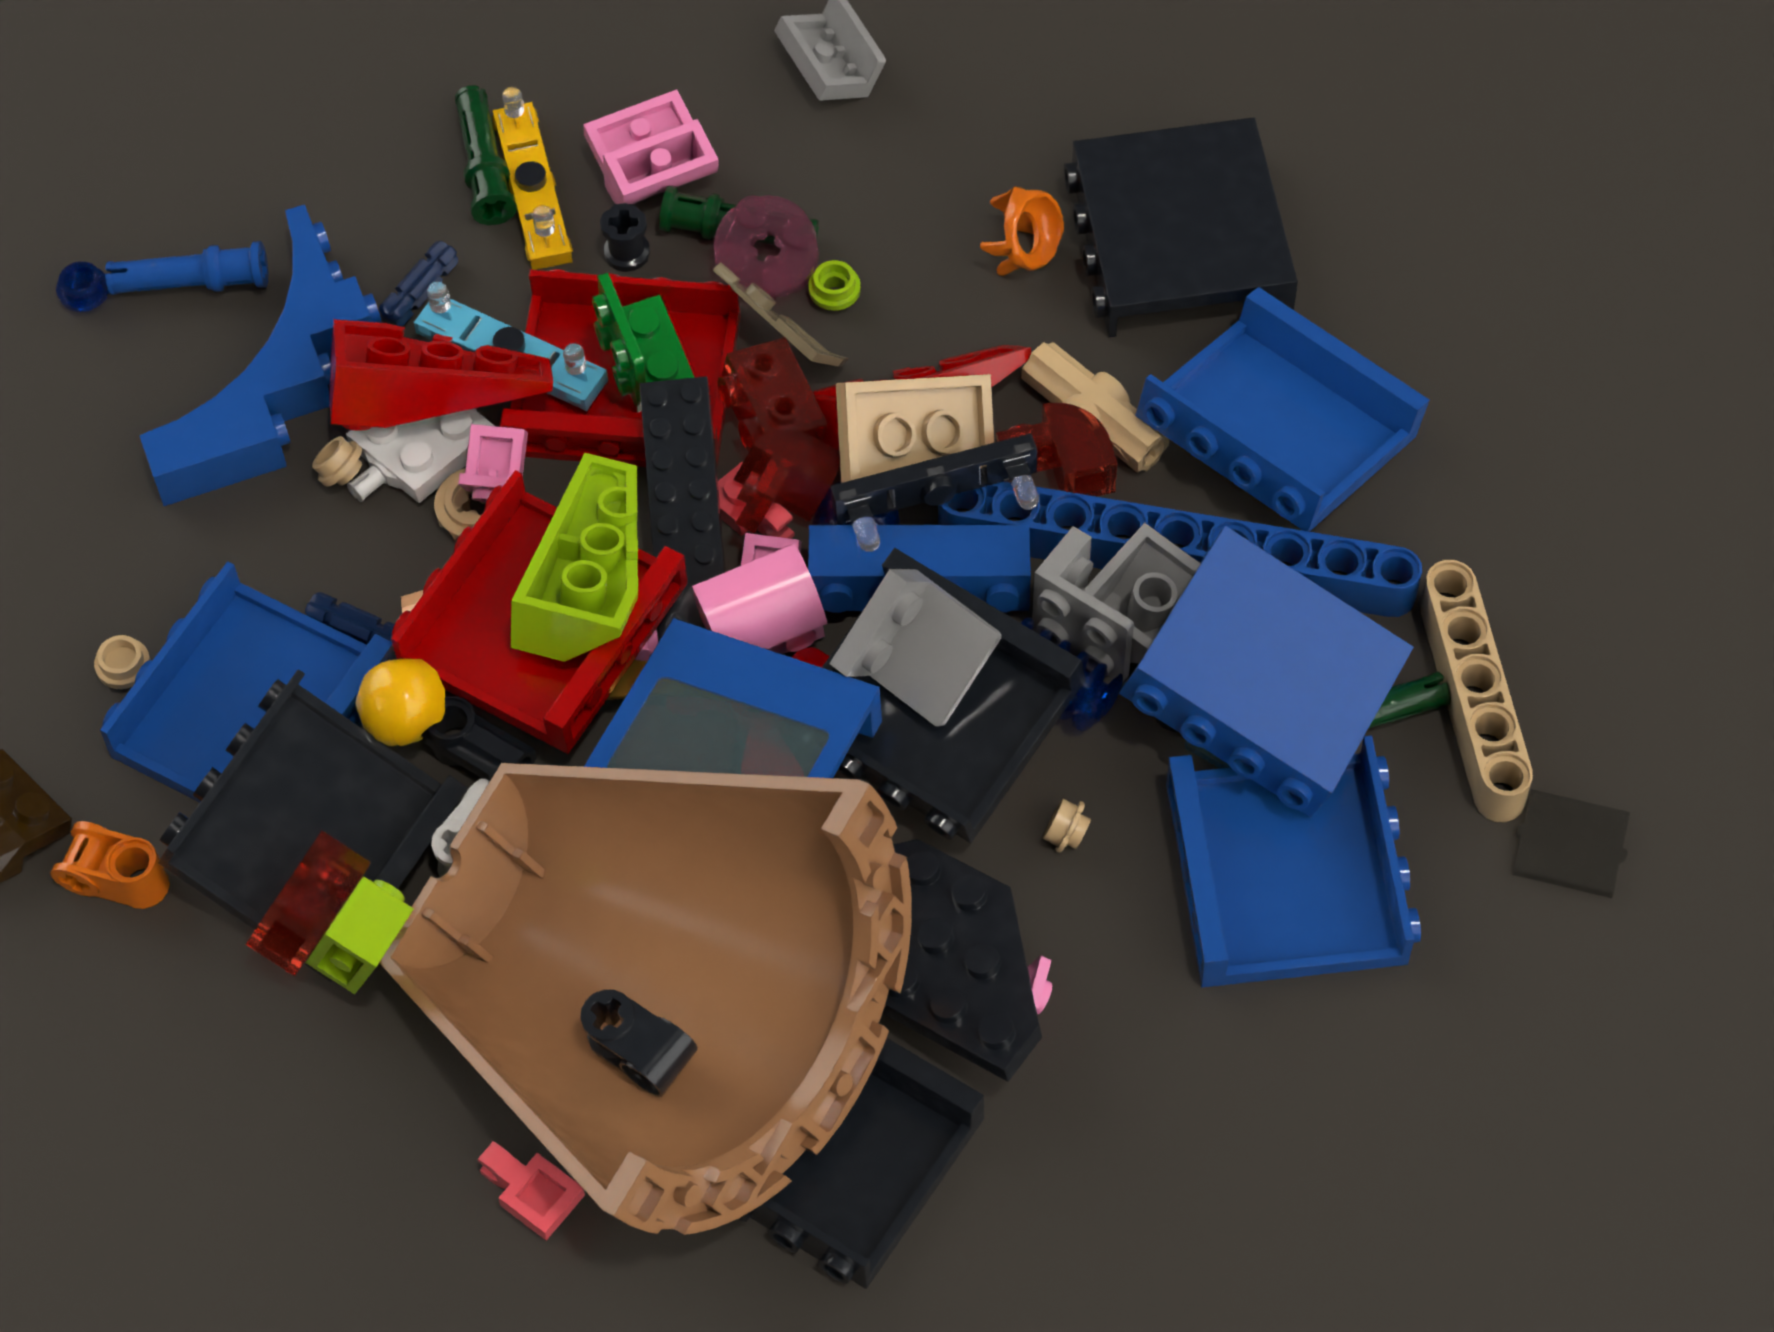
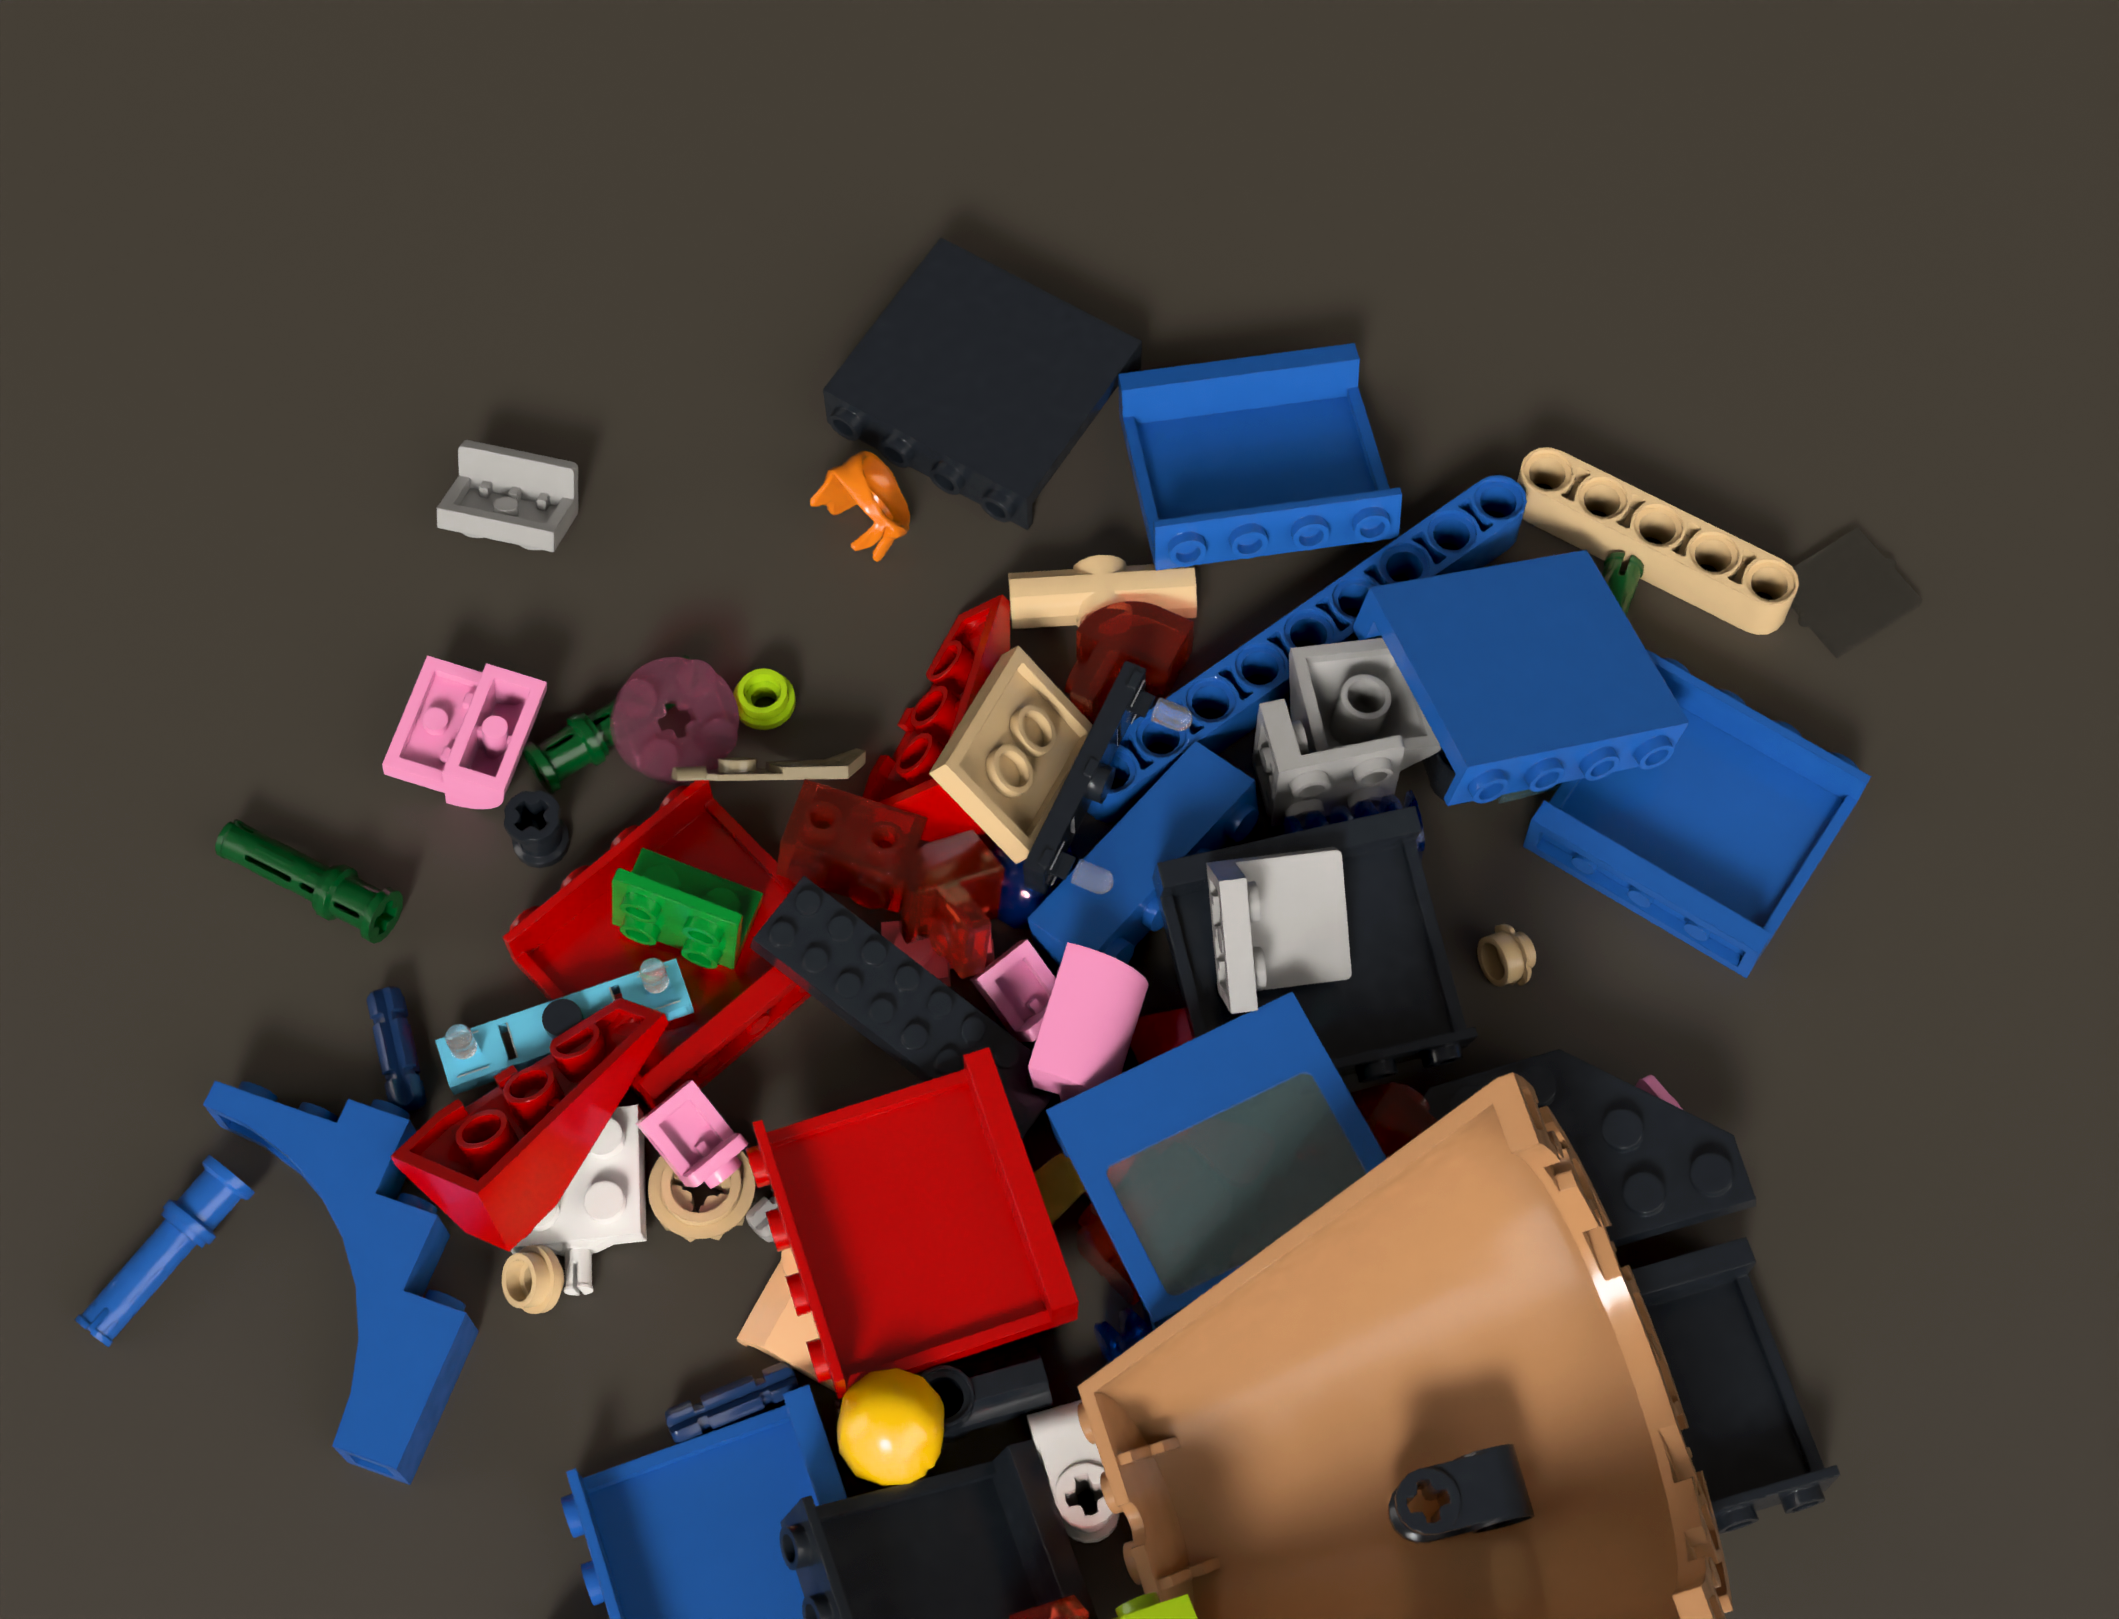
camera: 50 degrees left, 5 degrees up
clear blue plate [56,261,109,312] -> none
yellow piece [492,87,573,270] -> none
lime wedge [511,453,638,662] -> none

